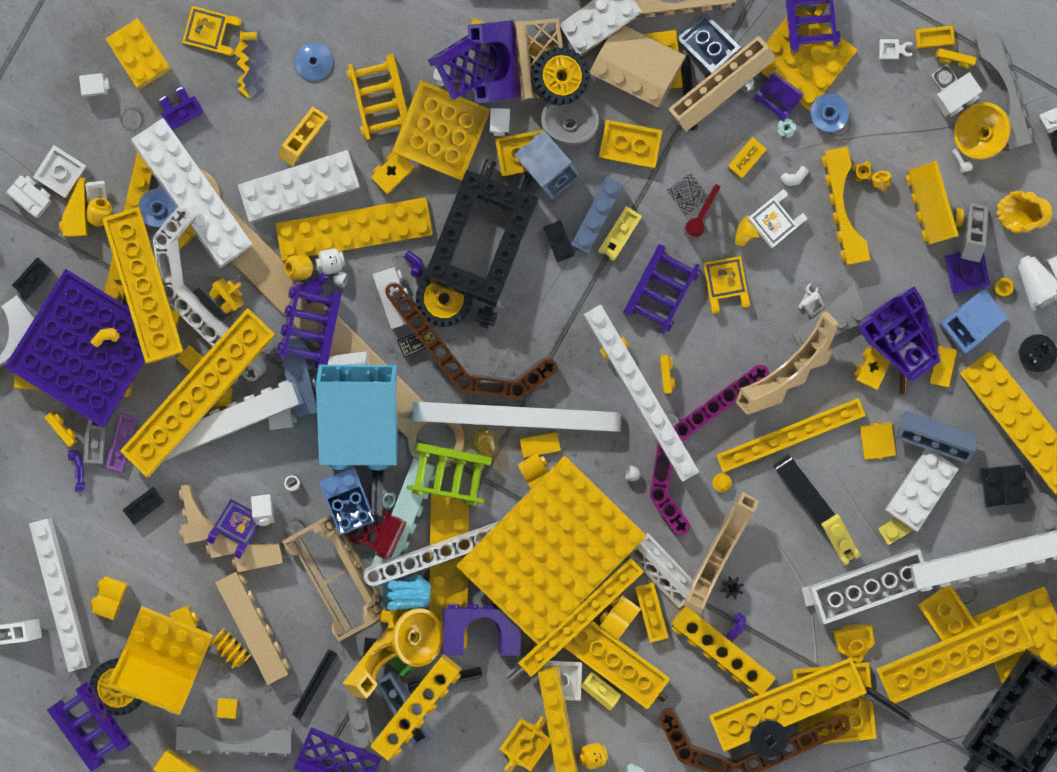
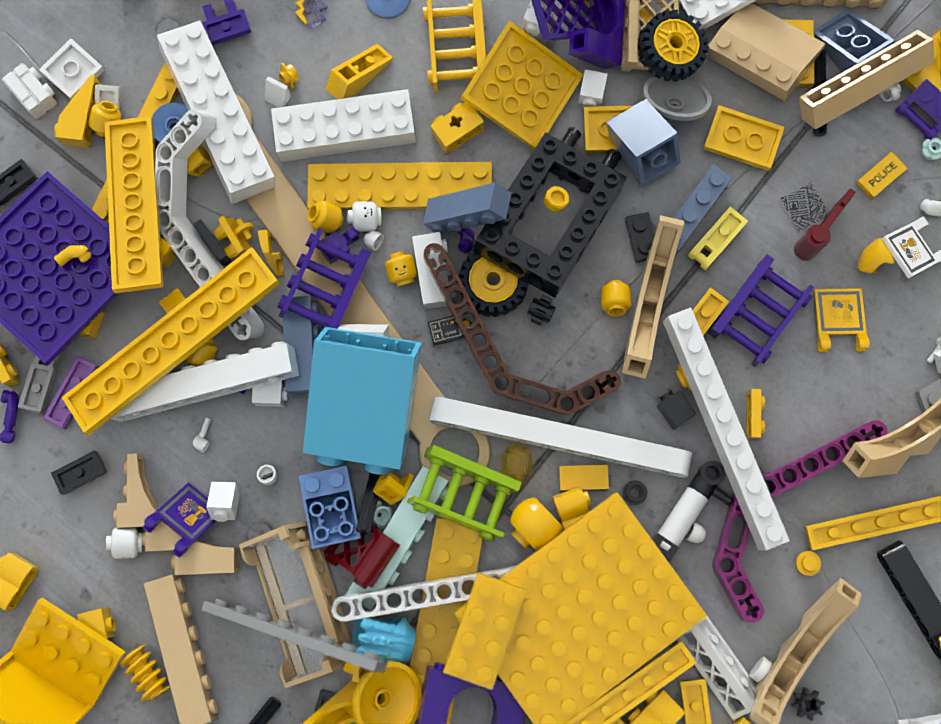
camera: 15 degrees right, 10 degrees down
none -> white head [106,527,143,559]
none -> white hand [193,418,211,453]
none -> light grey plate [202,598,388,672]
none -> yellow slope [258,230,285,277]
none -> white slope [264,77,291,108]
none -> yellow plate [278,63,299,89]
none -> yellow panel [372,472,414,505]
none -> yellow head [384,251,418,287]
none -> sand blue brick [423,183,511,235]
none -> yellow plate [443,572,527,690]
none -> yellow wheel [510,497,563,550]
none -> yellow tile [544,186,569,212]
none -> yellow head [600,280,632,317]
none -> tan arch [622,215,684,379]
none -> black plate [623,480,647,505]
none -> piece [652,461,733,562]
none -> black brick [657,390,697,430]
none -> yellow plate [692,287,729,335]
none -> white tile [749,656,772,683]

